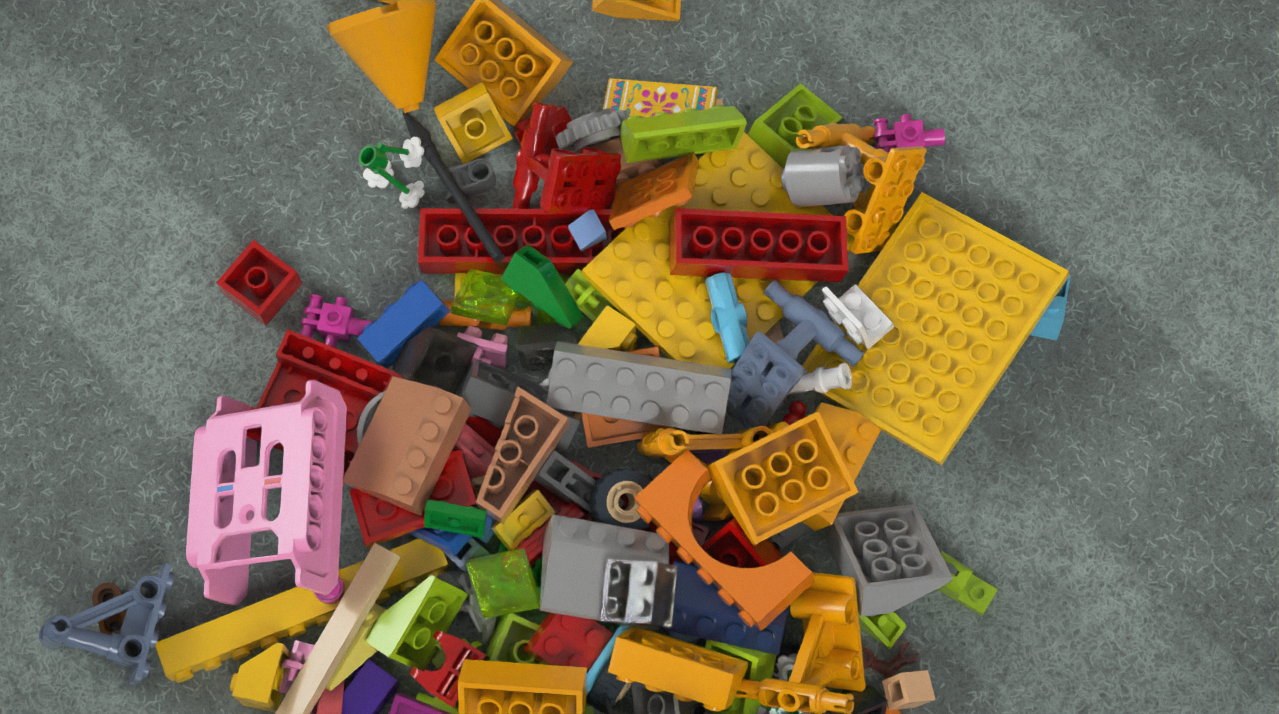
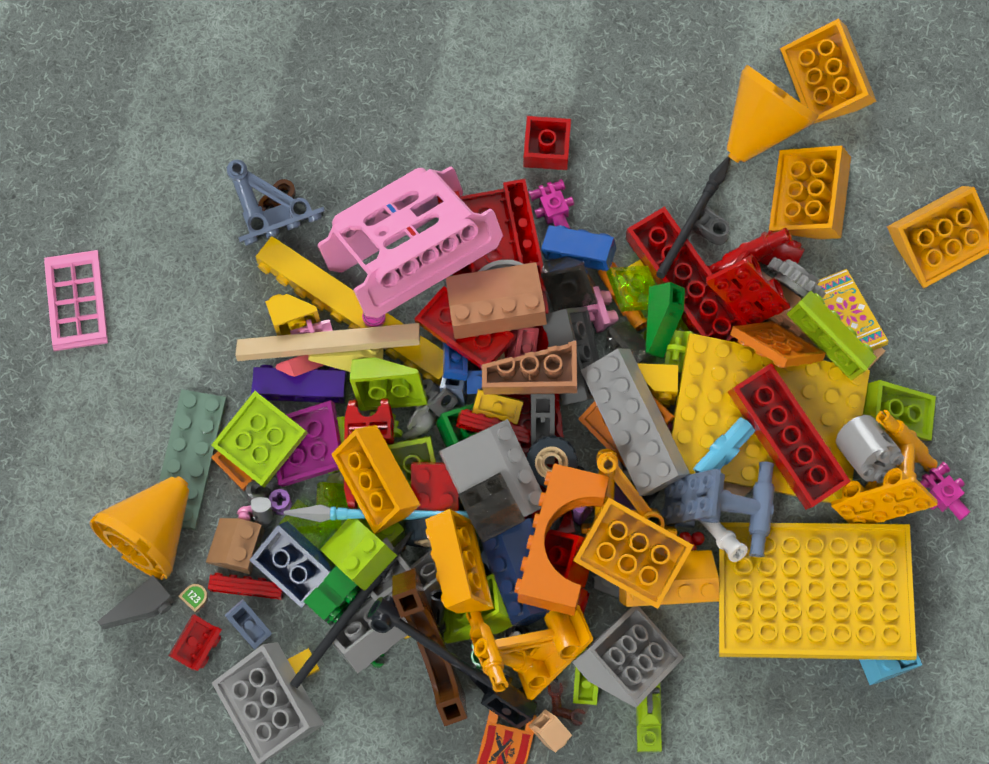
camera: 55 degrees right, 0 degrees up
plant [358,137,425,209] -> none
green plate [424,499,487,538] -> none
yellow slope [434,81,513,164] -> none
clear neon green plate [466,548,540,619] -> none
medium blue slope [568,209,606,251] -> none
white bracket [822,284,894,349] -> none

